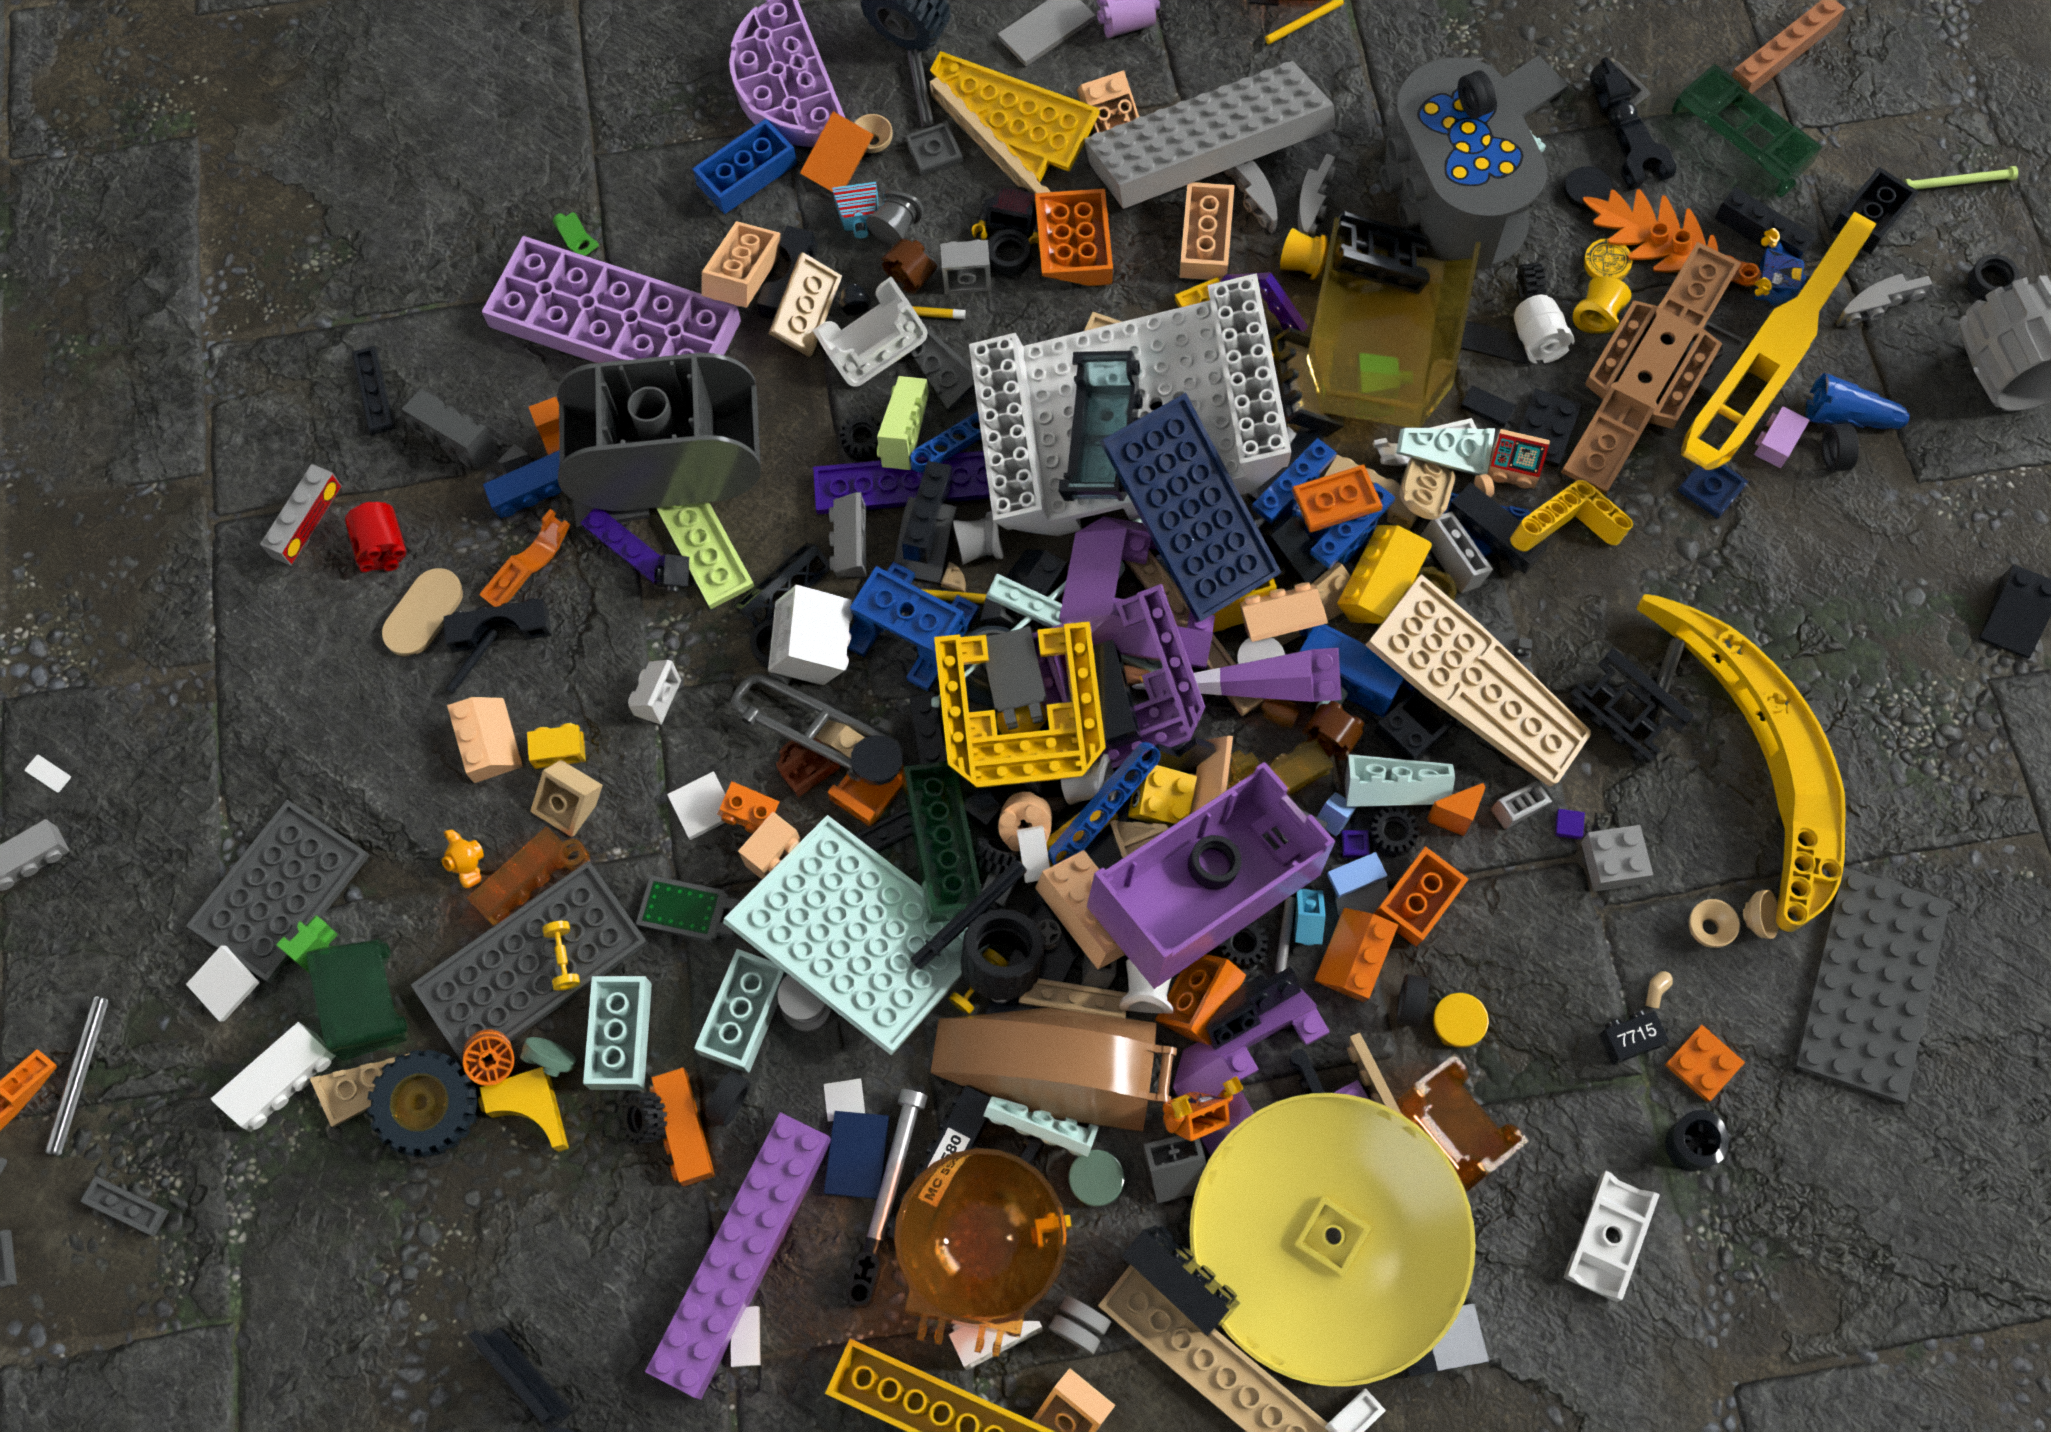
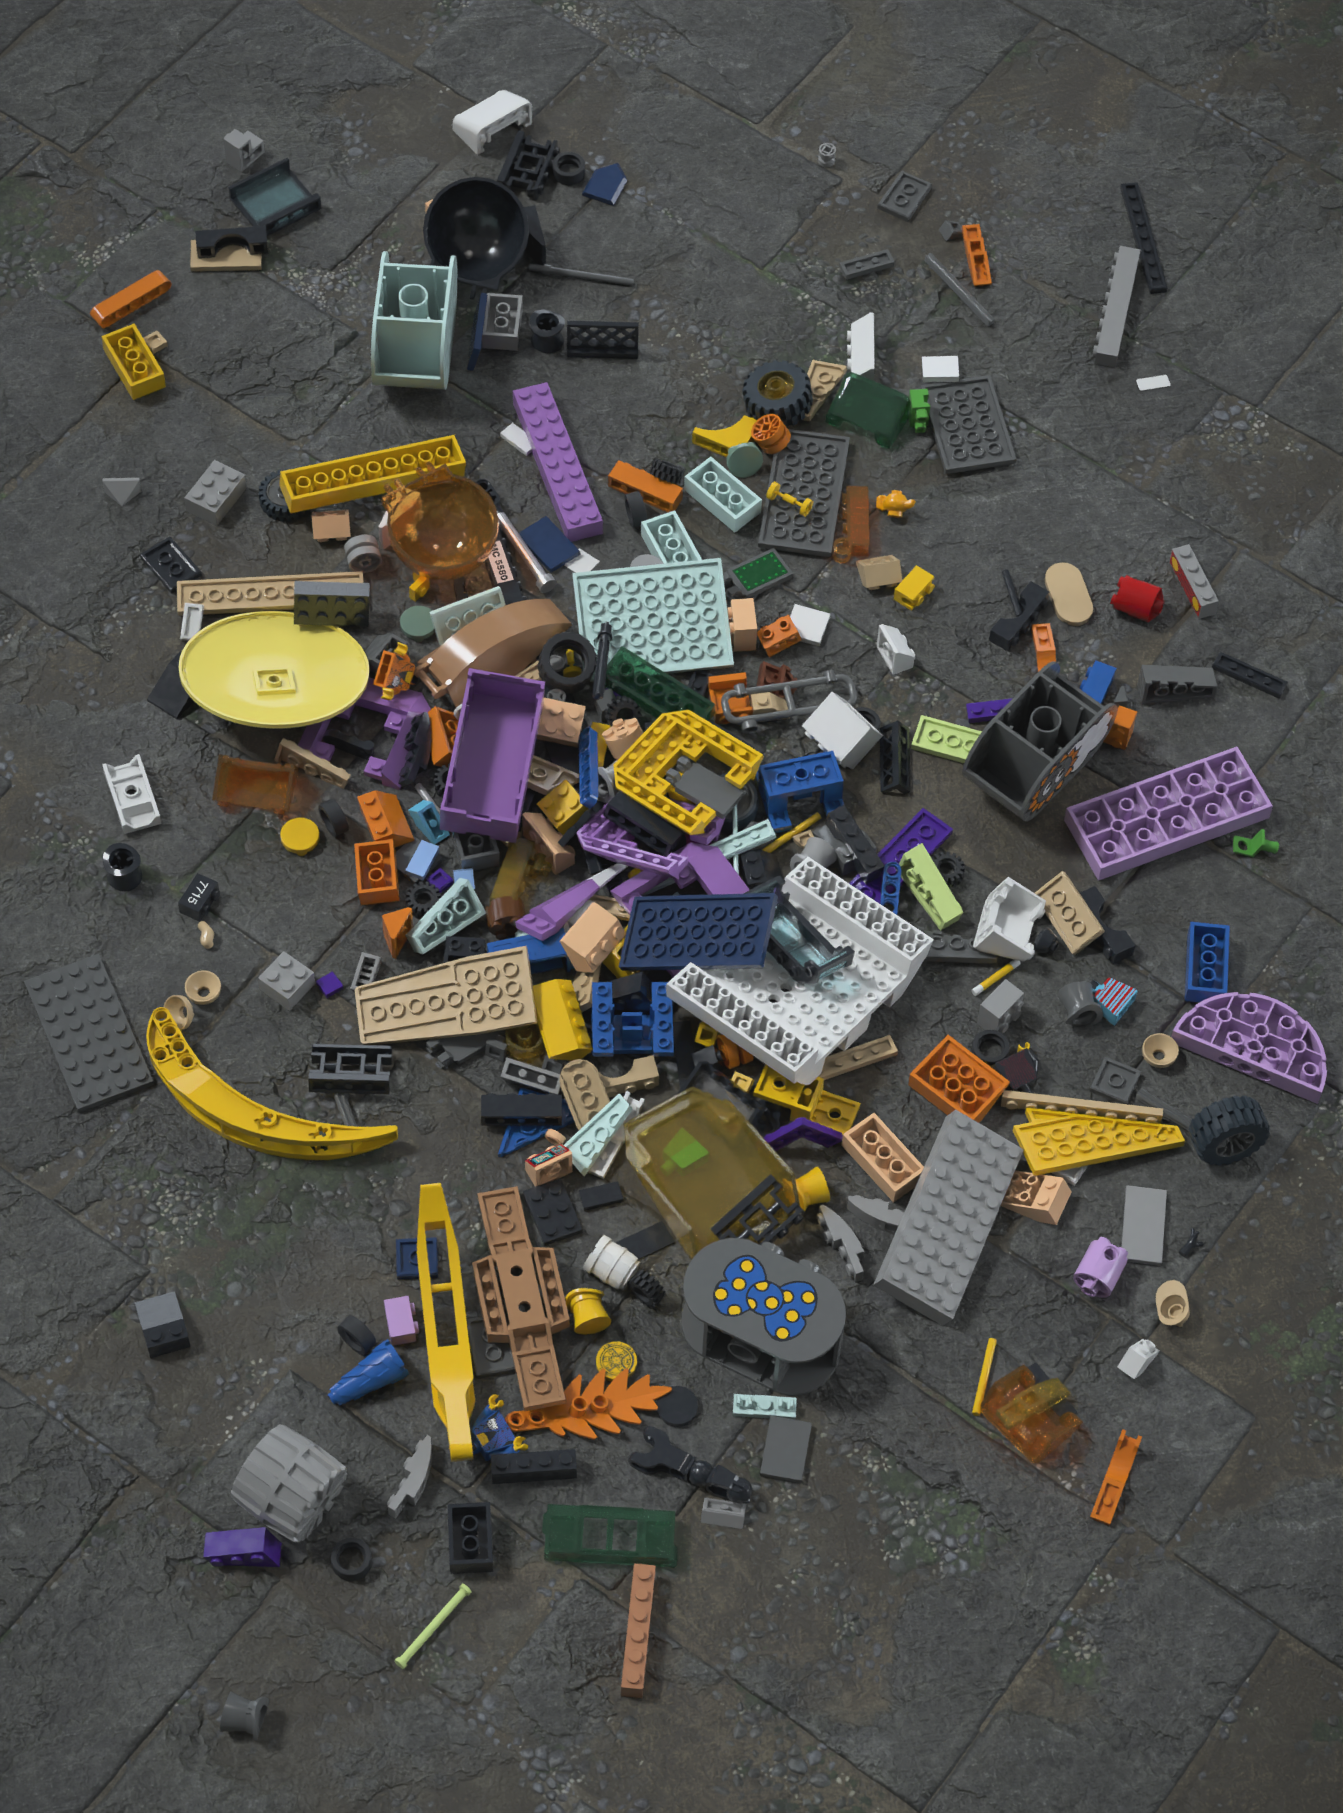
camera: 130 degrees right, 10 degrees down
light nougat slope [447,697,523,783] -> none
black brick [654,554,689,593] -> none
light nougat brick [702,221,780,308] -> none
orange tile [800,111,874,192] -> none
light grey slope [829,492,866,578] -> none
black tile [851,735,903,785] -> none
reddish brown brick [881,238,938,294] -> none
white tile [1016,825,1050,883] -> none
black tyre [1188,835,1241,890] -> none
orange tile [1292,464,1383,533] -> none
black tyre [1457,70,1496,119] -> none
yellow beam [1510,480,1633,551] -> none
orange plate [1665,1025,1745,1103] -> none

